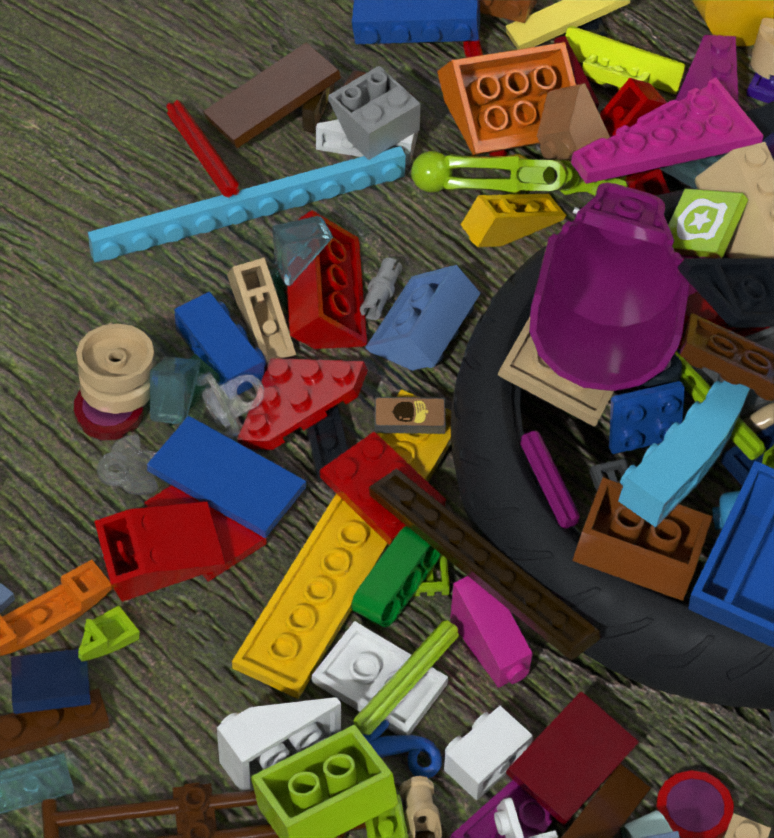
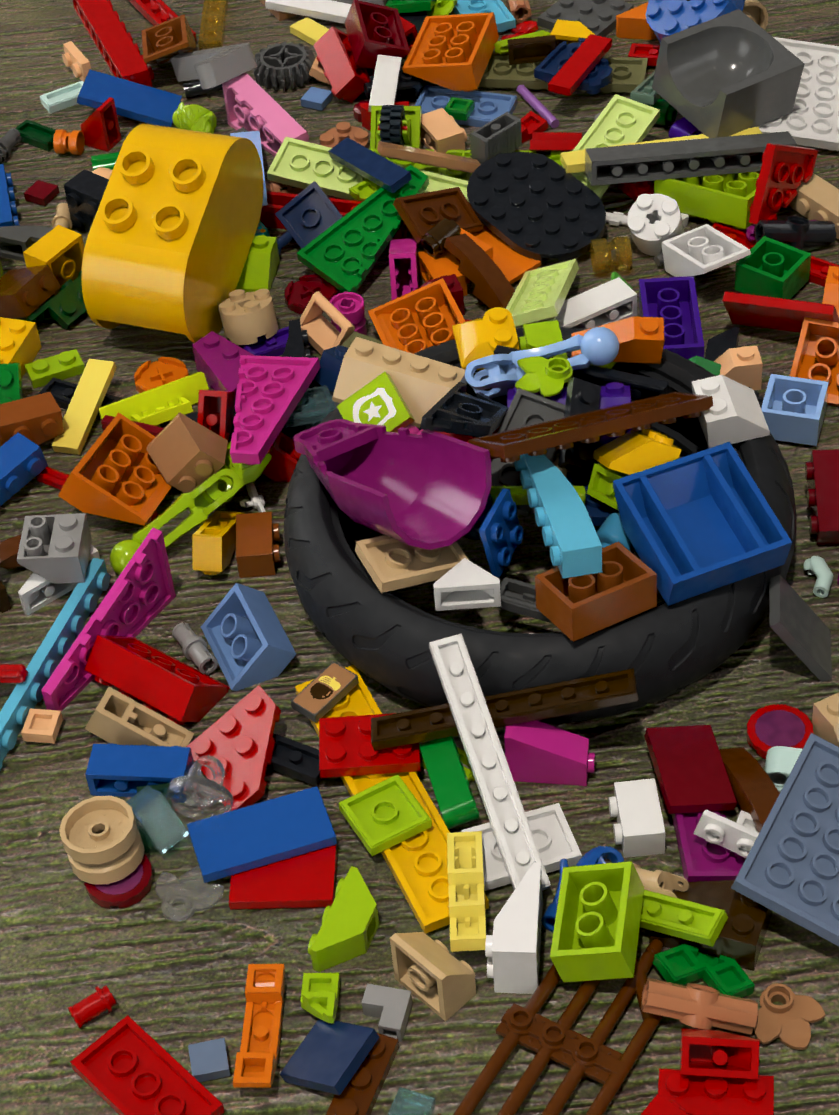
camera: 45 degrees left, 10 degrees down
red slope [94,502,227,602] -> none
clear light blue slope [272,216,333,286] -> none
lime axle [354,620,459,735] -> none
magenta axle [520,431,580,529] -> none
none -> light nougat plate [21,708,63,744]
none -> dark pink wing [41,527,176,711]
none -> orange tile [134,357,189,393]
none -> dark orange brick [236,511,281,578]
none -> lime slope [308,866,379,972]
none -> lime tile [339,774,432,856]
none -> light grey piece [362,983,413,1042]
none -> tan slope [390,932,476,1021]
none -> white tile [429,633,551,891]
none -> white slope [433,558,501,611]
none -> light yellow slope [447,831,486,952]

